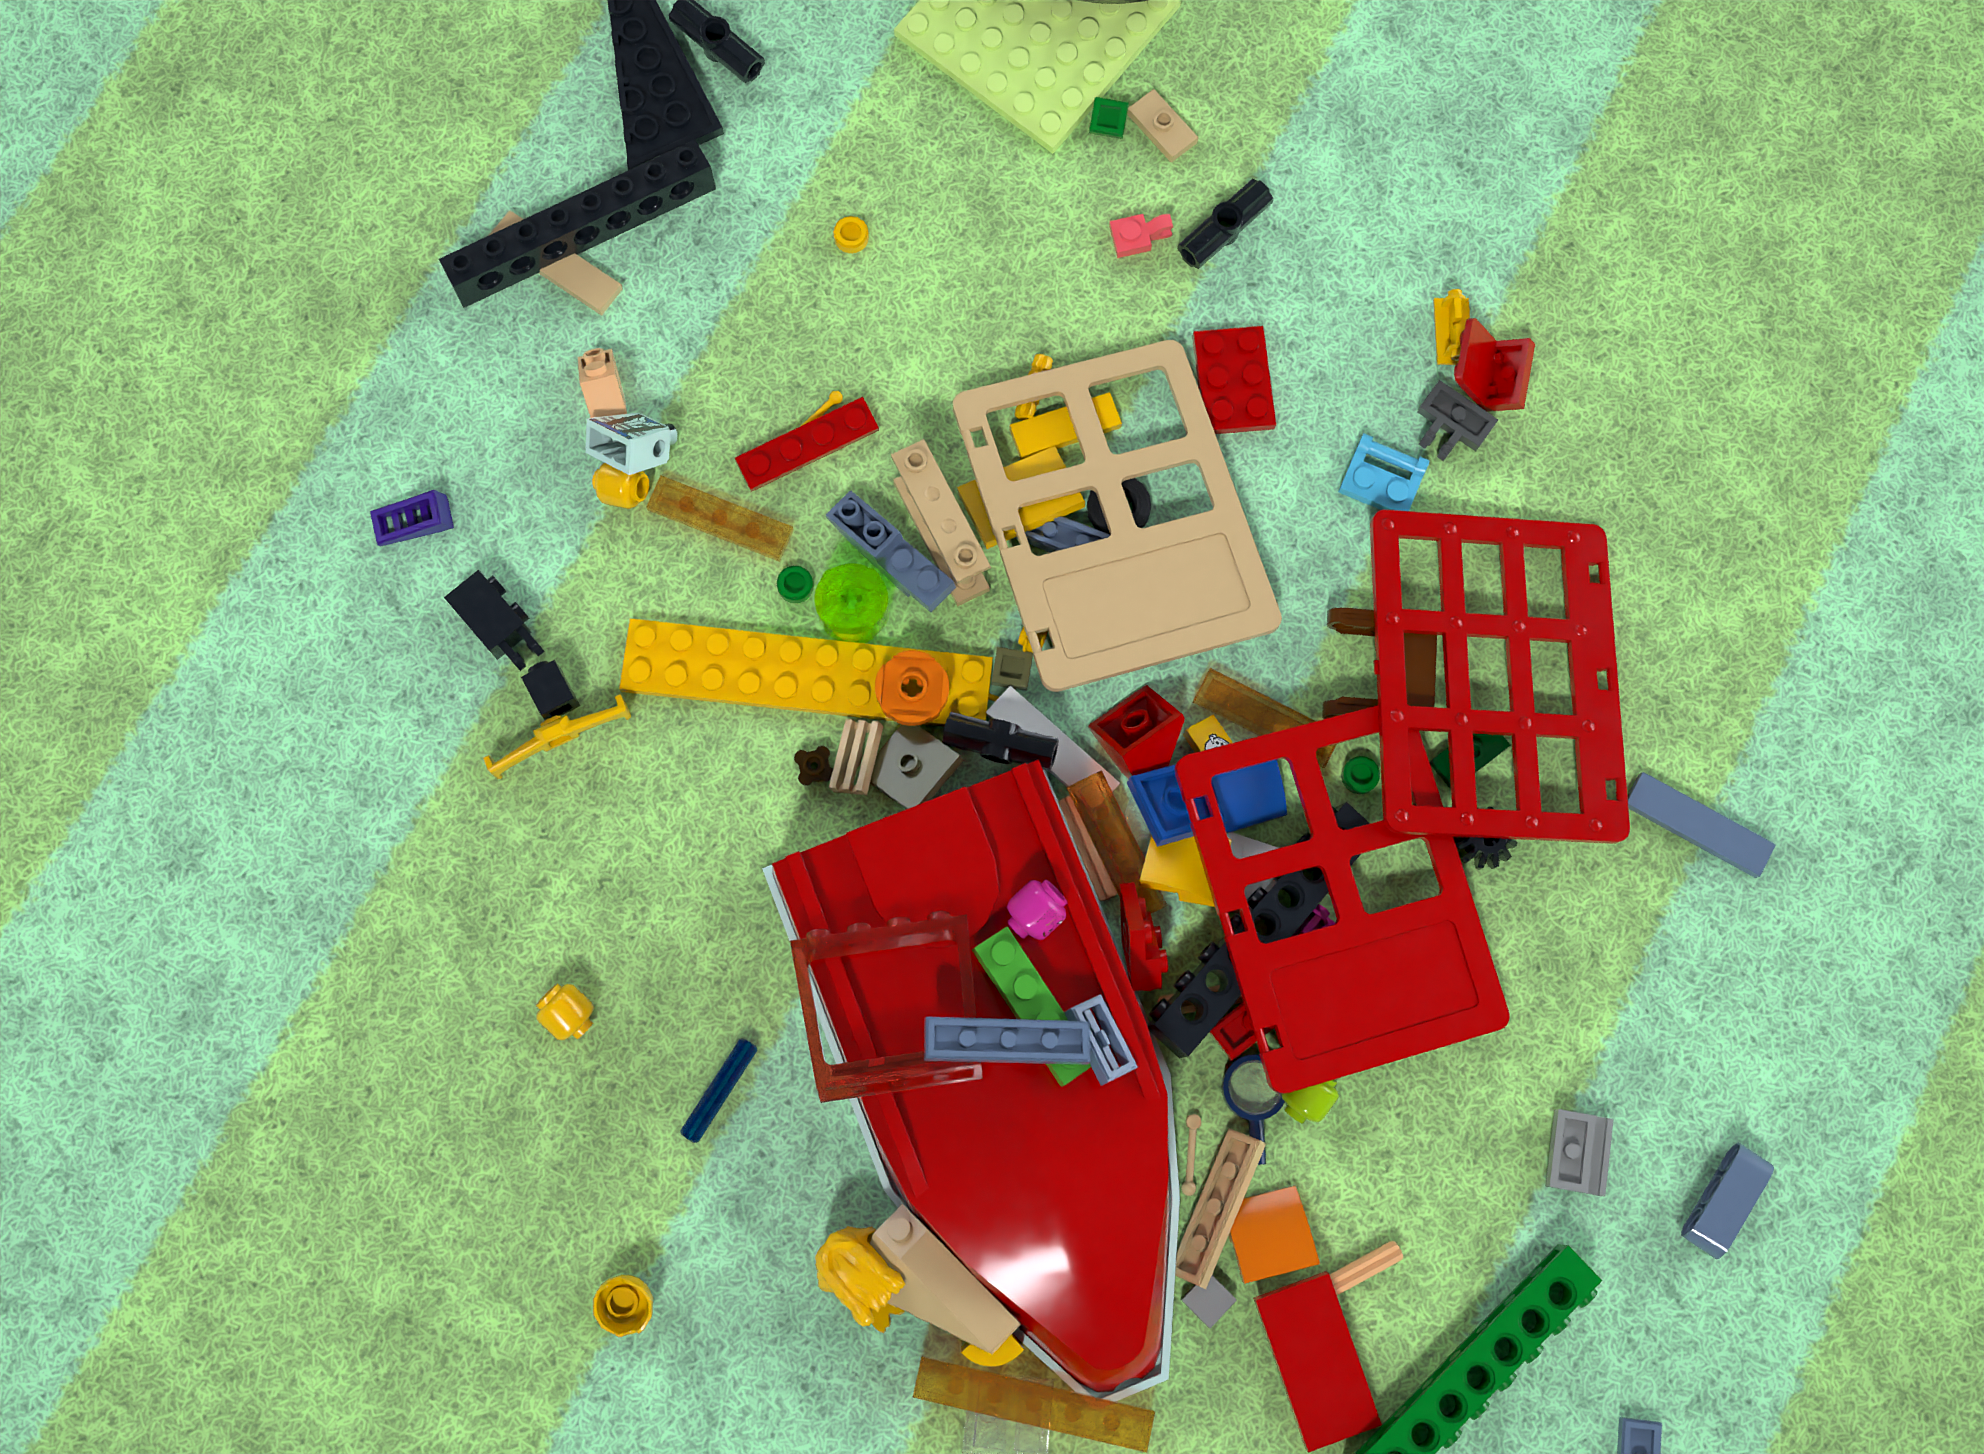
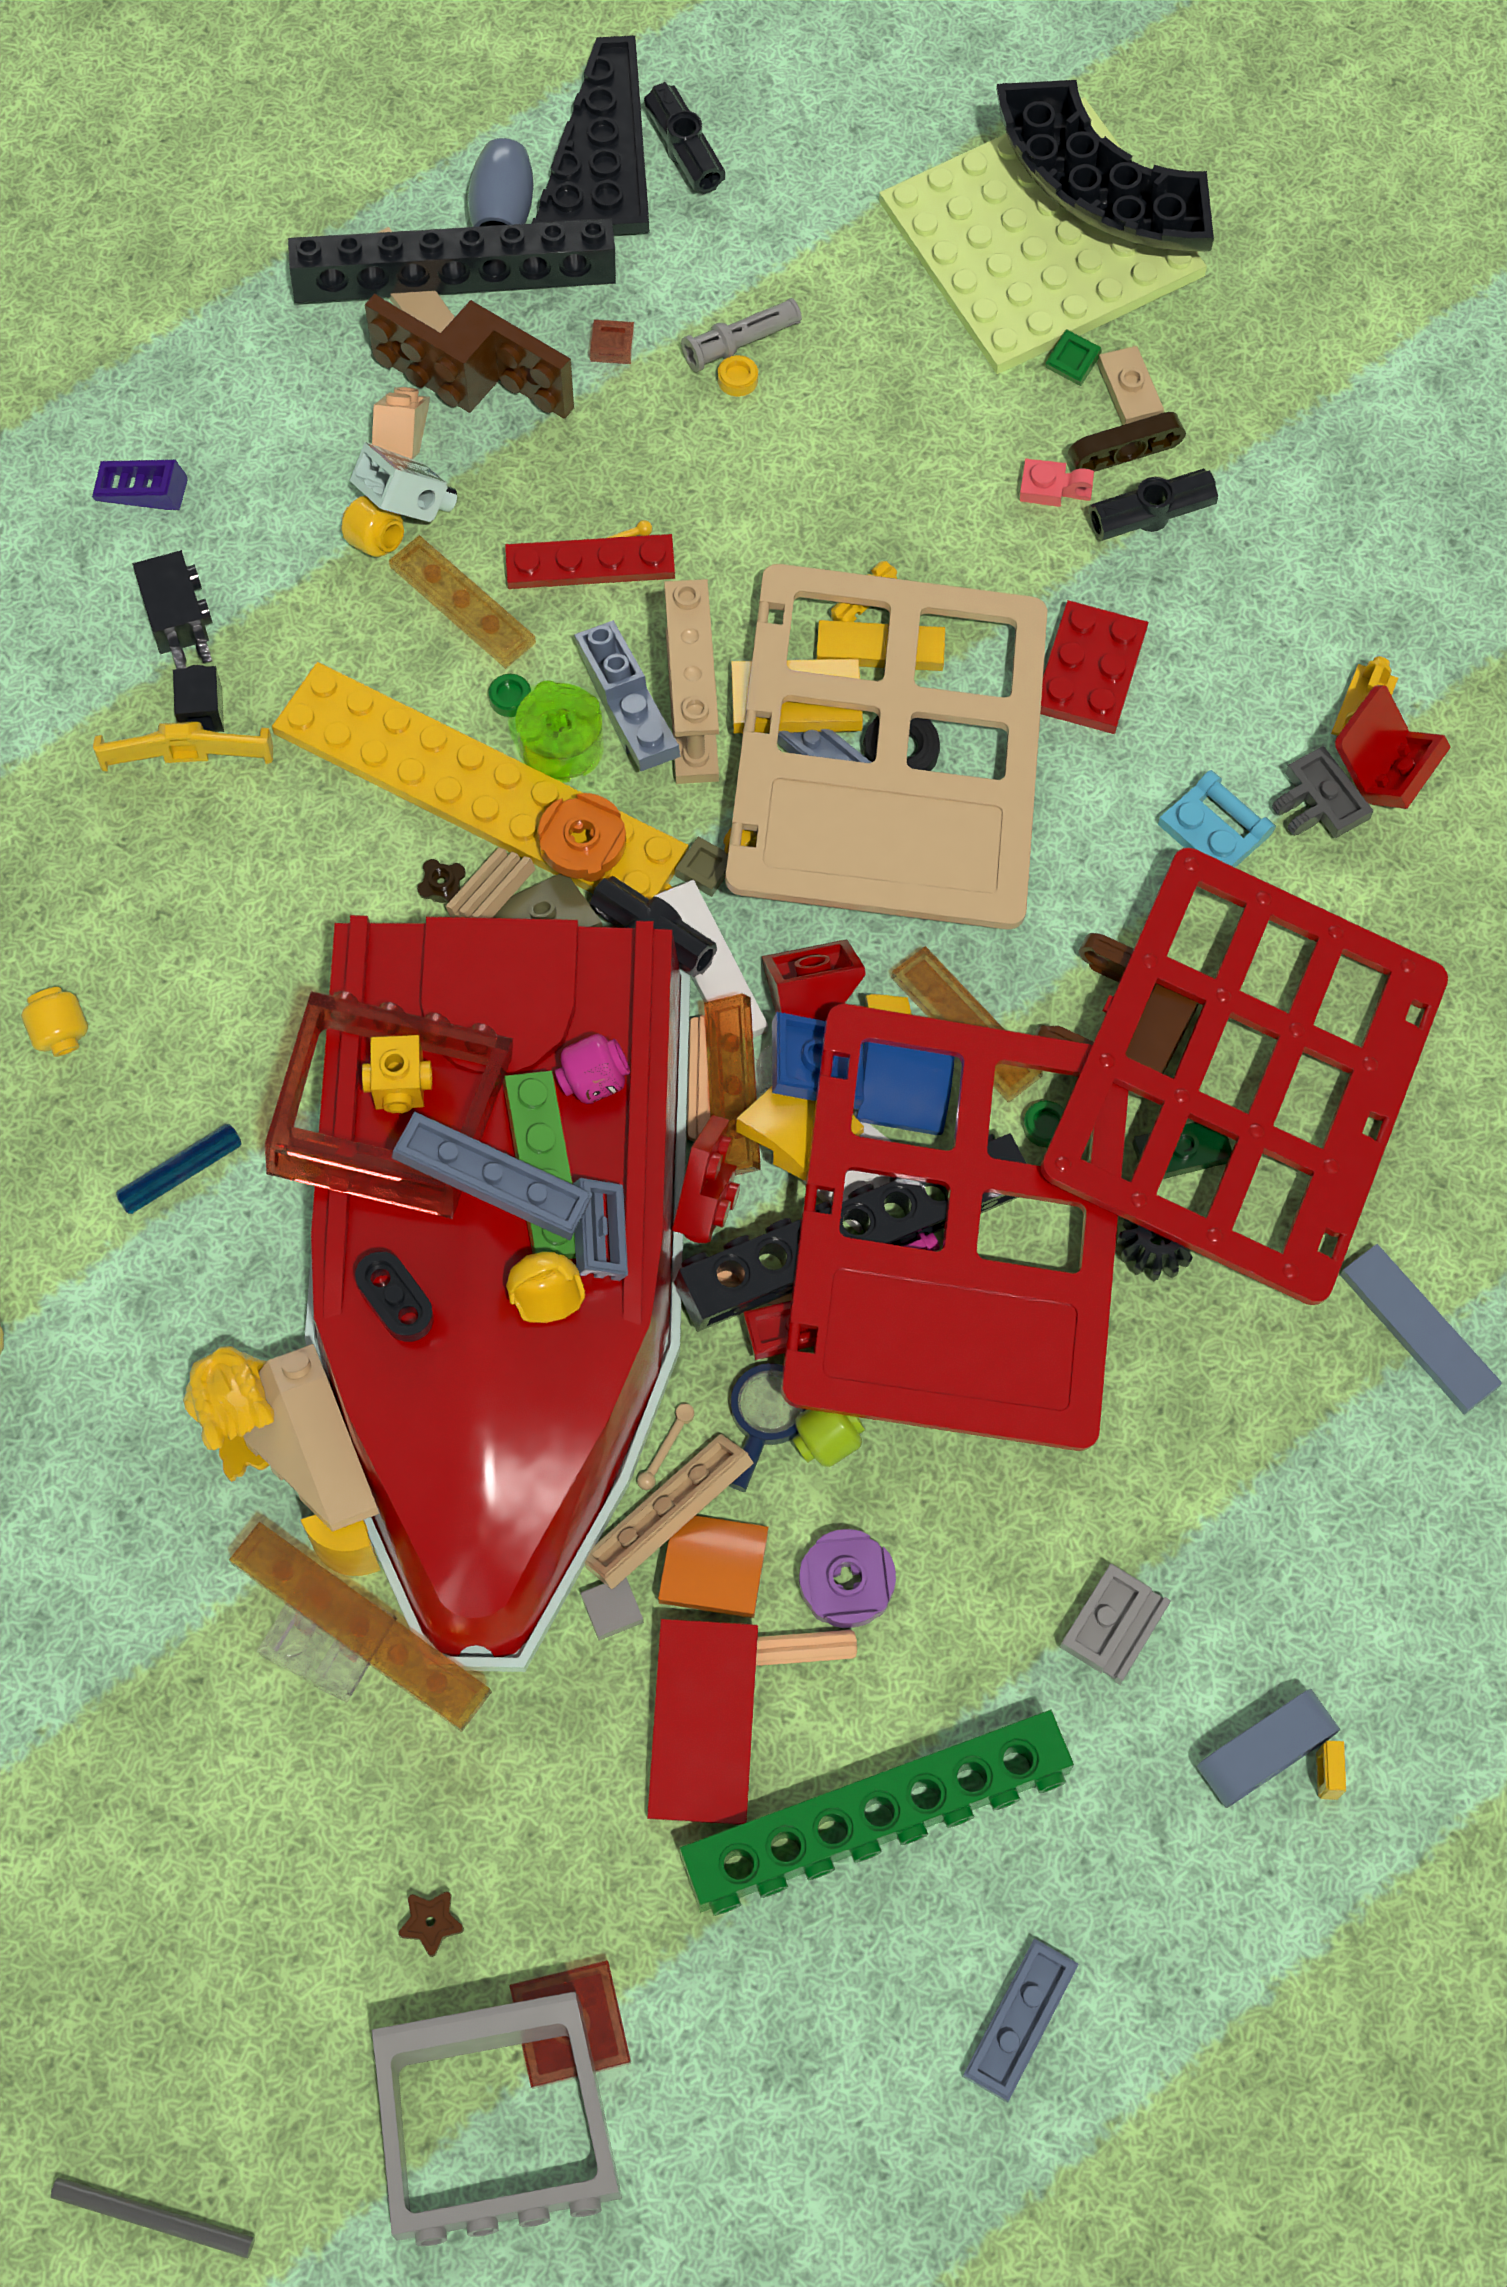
camera: 25 degrees right, 10 degrees down
none -> black plate [355,1252,434,1342]
none -> yellow brick [362,1035,432,1113]
none -> reddish brown bracket [365,294,574,419]
none -> sand blue piece [468,138,534,227]
none -> yellow hair [506,1252,585,1323]
none -> clear red tile [590,319,635,364]
none -> light grey pin [681,298,802,372]
none -> medium lavender plate [799,1529,896,1628]
none -> dark brown beam [1068,412,1186,472]
none -> yellow tile [1316,1741,1346,1800]

